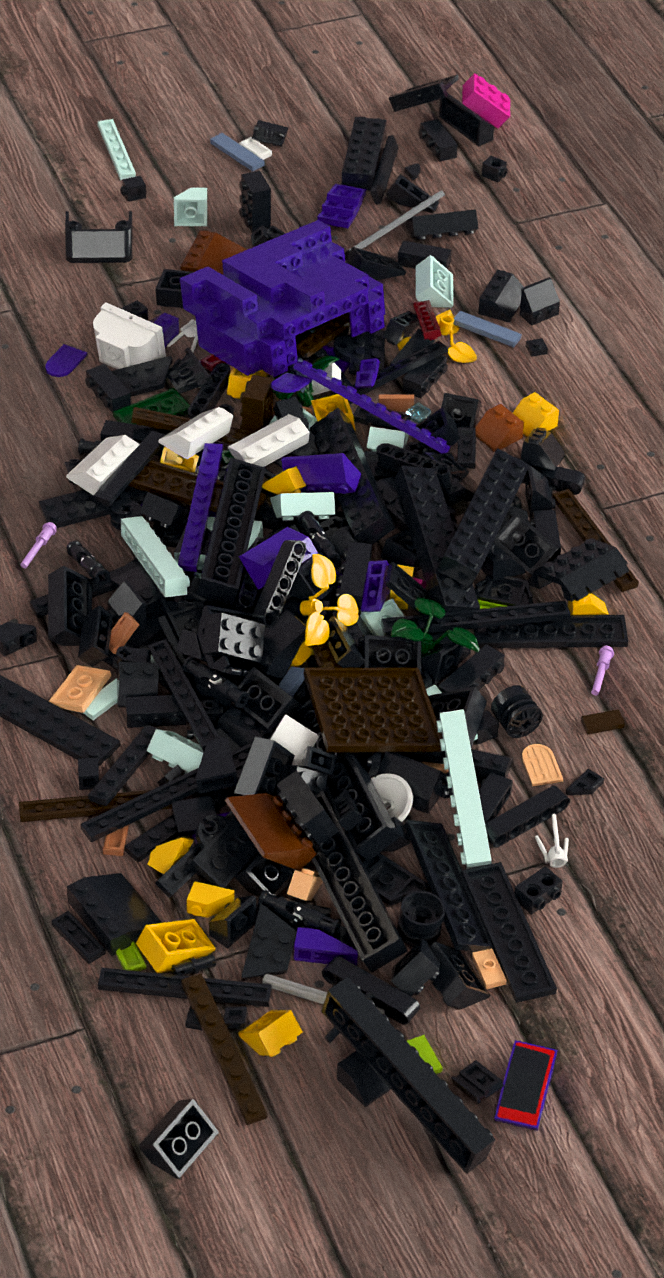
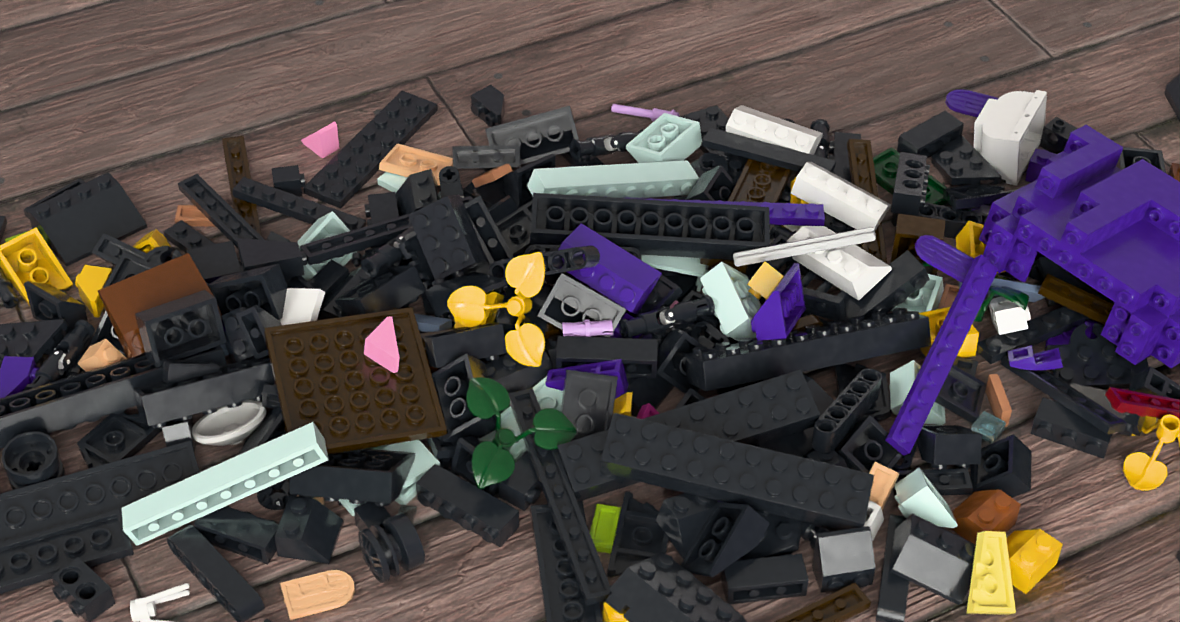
camera: 85 degrees right, 0 degrees up
none -> bright pink slope [301,121,339,159]
none -> bright pink slope [364,317,399,373]
none -> lavender pin [562,319,613,337]
none -> light aqua slope [626,113,702,163]
none -> axle [733,227,876,267]
none -> light nougat plate [869,462,900,509]
none -> black brick [891,152,930,216]
none -> light aqua slope [894,468,958,528]
none -> light yellow wing [967,531,1016,615]

